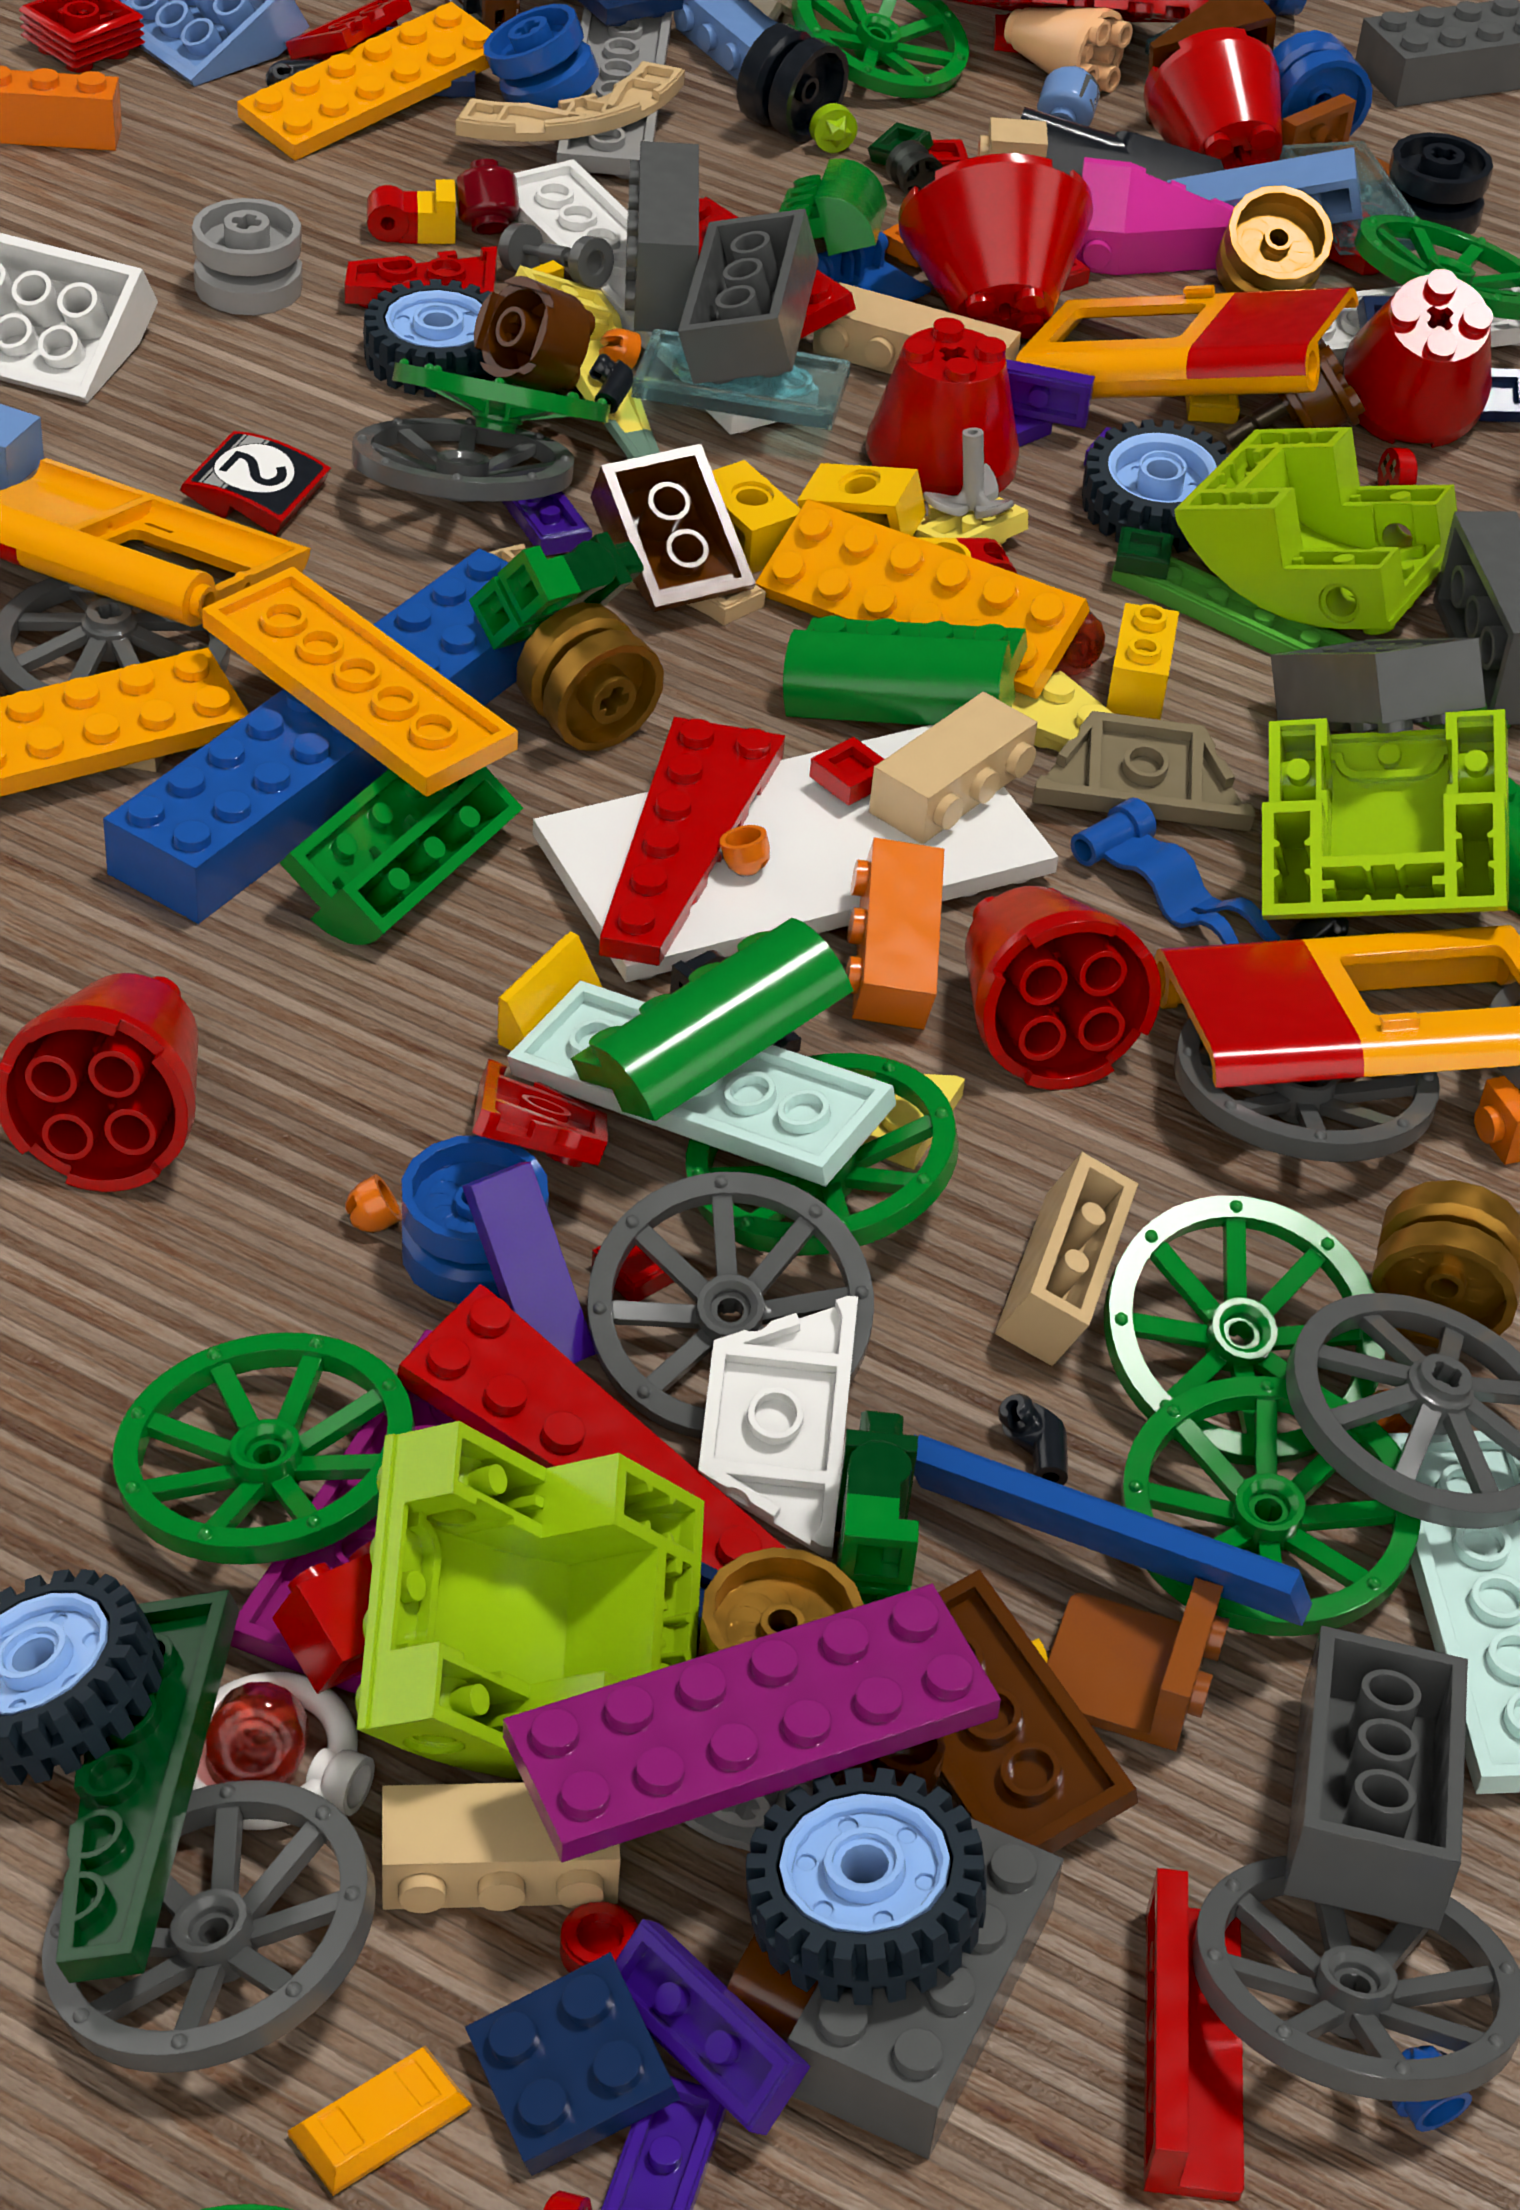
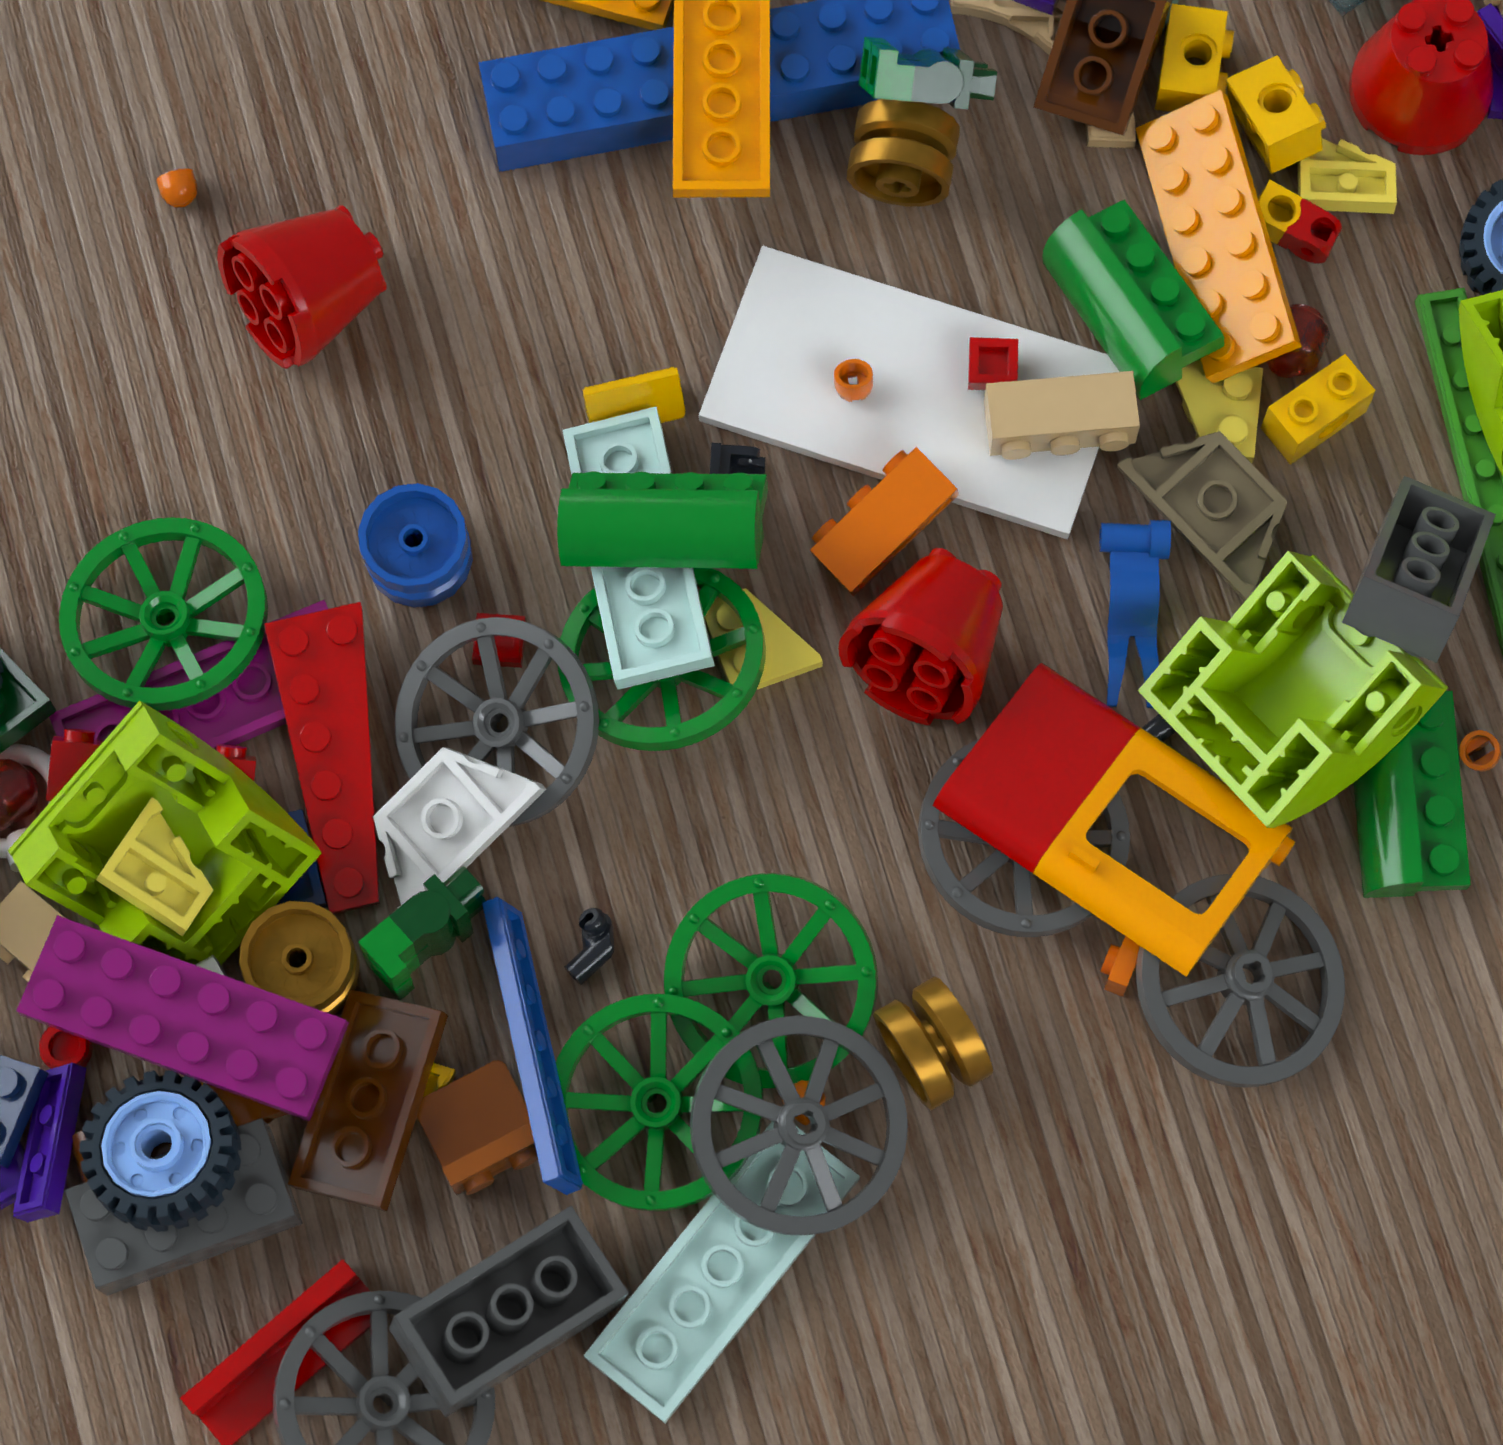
camera: 50 degrees right, 30 degrees up
green brick [280,766,524,945] -> none
orange hinge [345,1174,402,1233] -> none
dark purple tile [462,1162,595,1363] -> none
red wing [472,1059,608,1167] -> none
red wing [599,717,785,966] -> none
light grey plant [923,428,1014,519] -> none
tan brick [995,1152,1138,1366] -> none
dark green tile [1114,526,1174,580] -> none
none -> light yellow wing [96,798,213,936]

